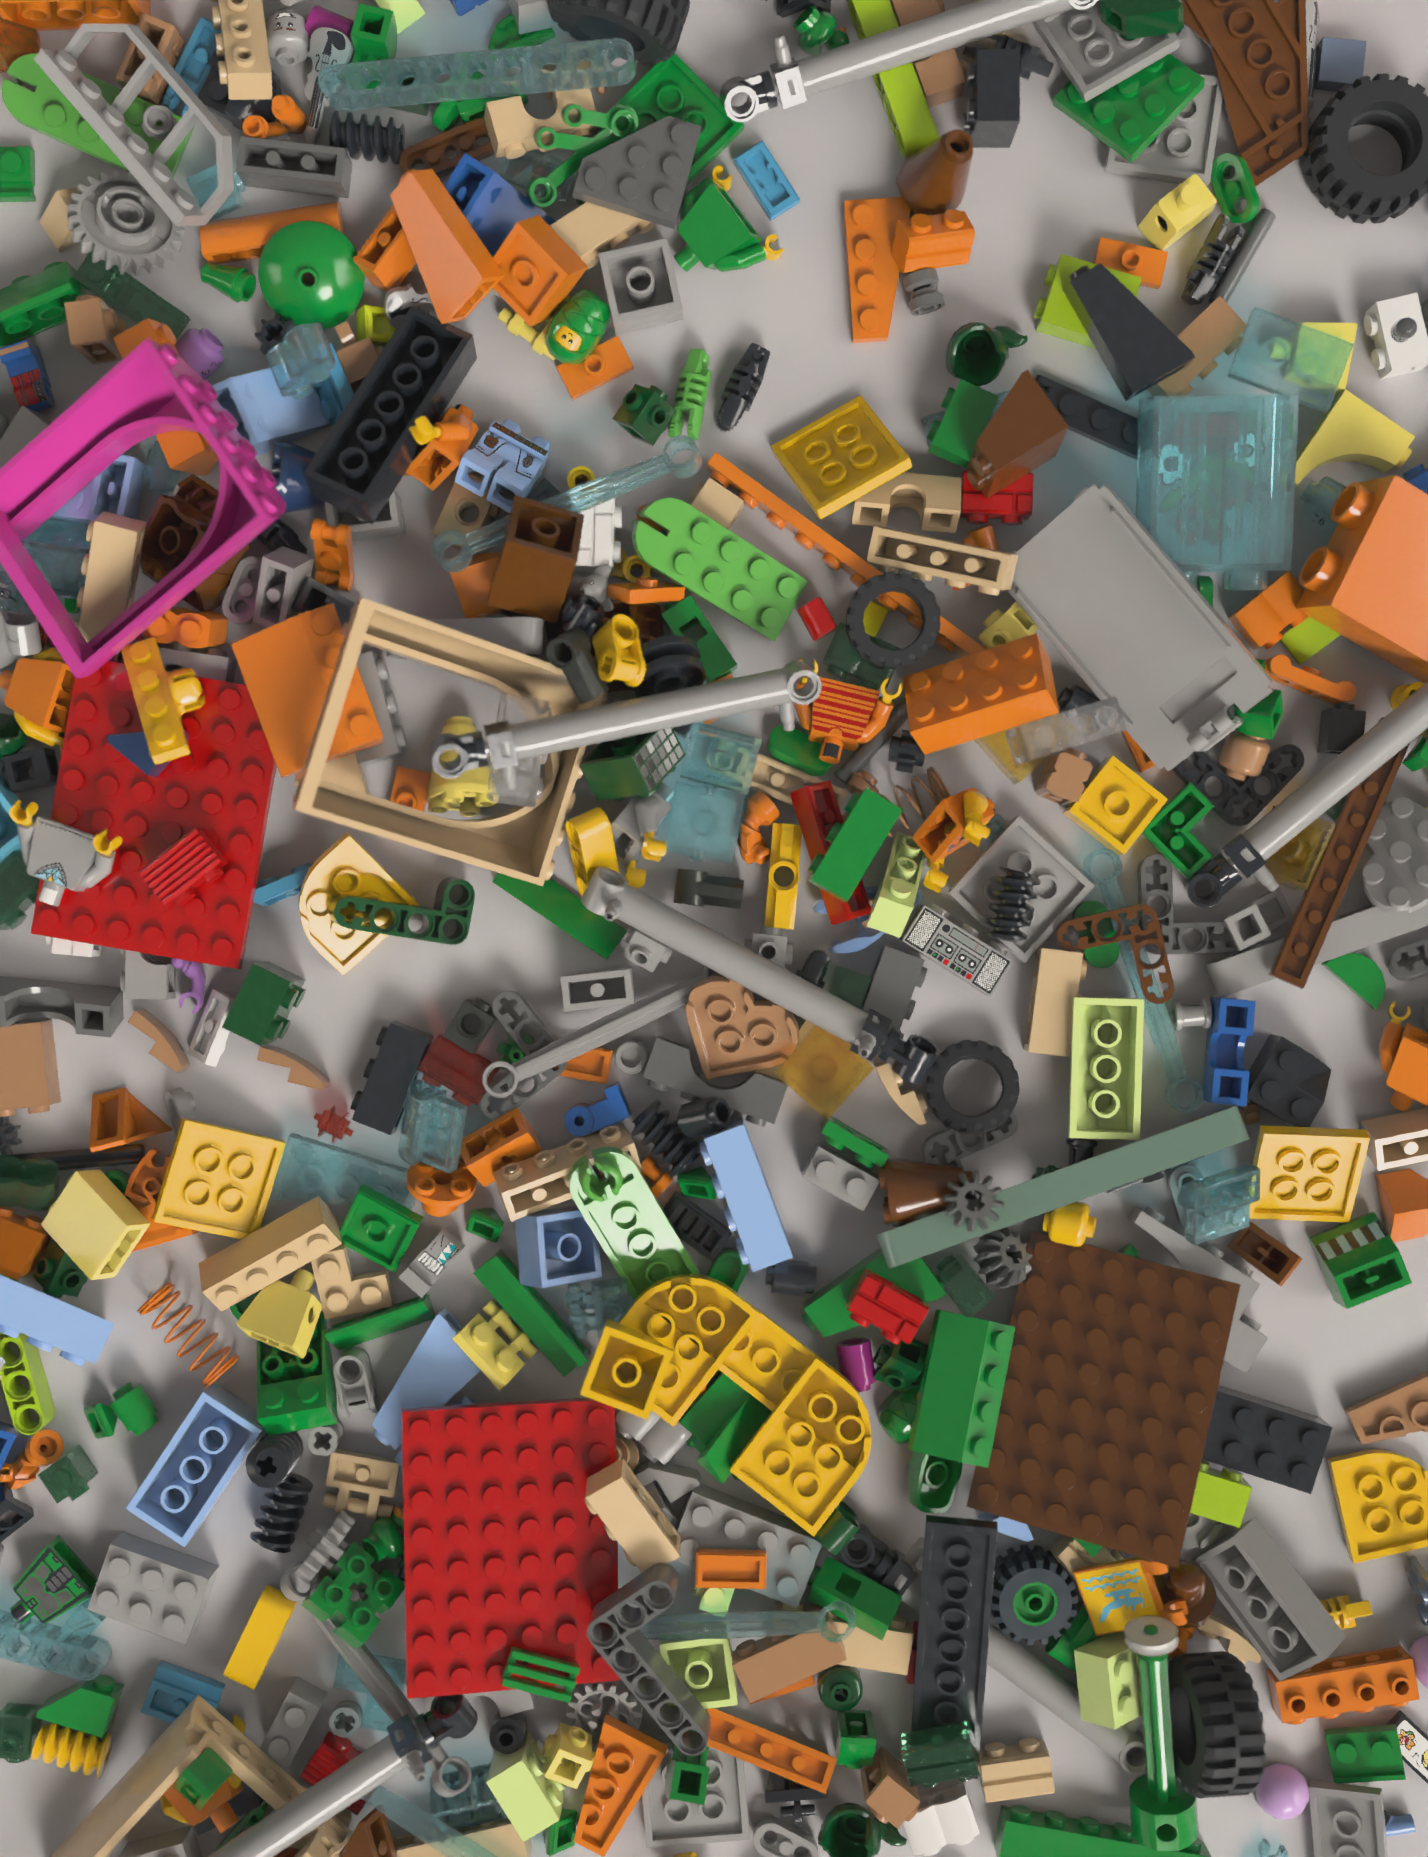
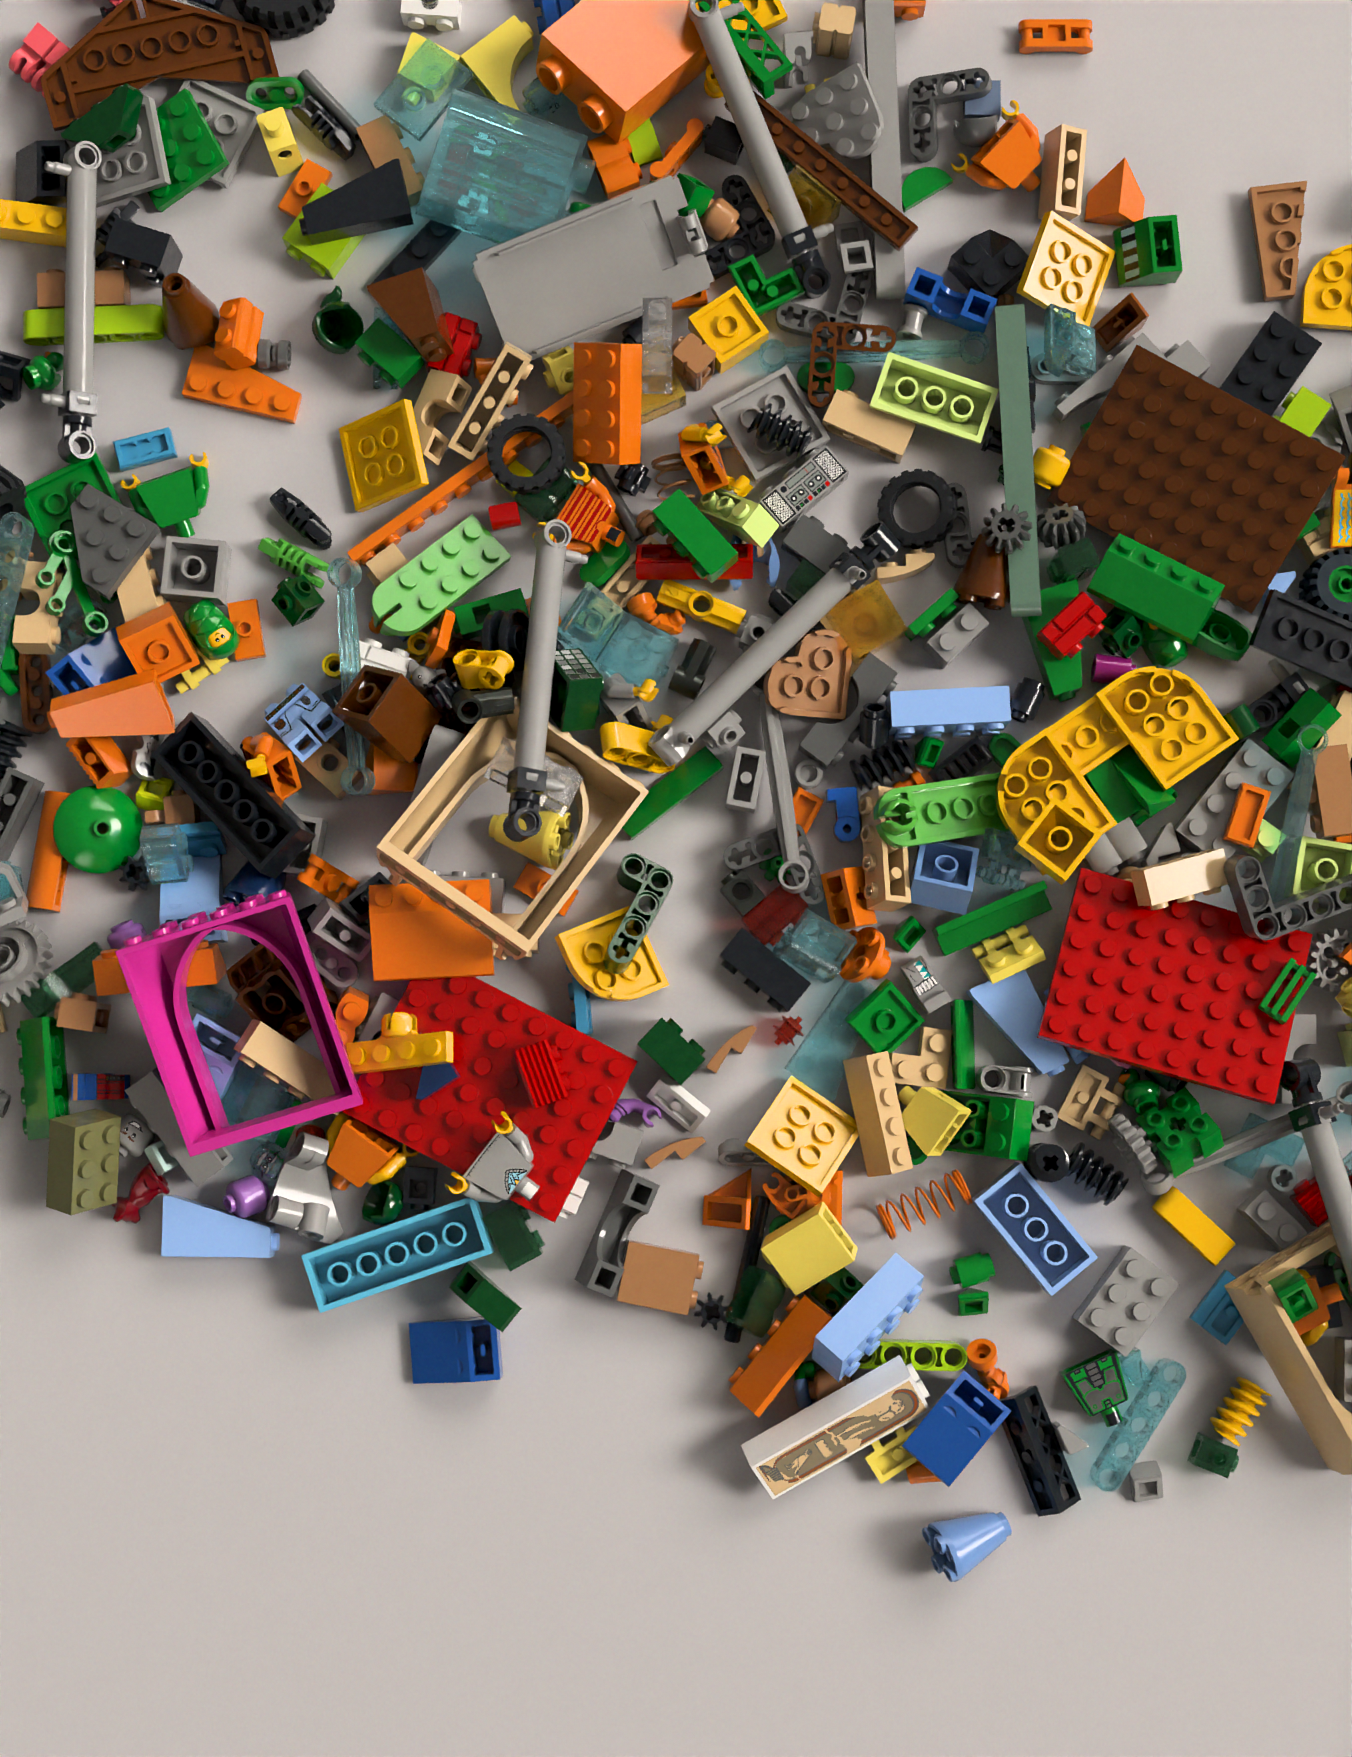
camera: 70 degrees left, 5 degrees down
green slope [36,1675,124,1738] -> none
clear green brick [38,1444,99,1504] -> none
green cone [201,262,256,303] -> none
black brick [489,1711,527,1754] -> none

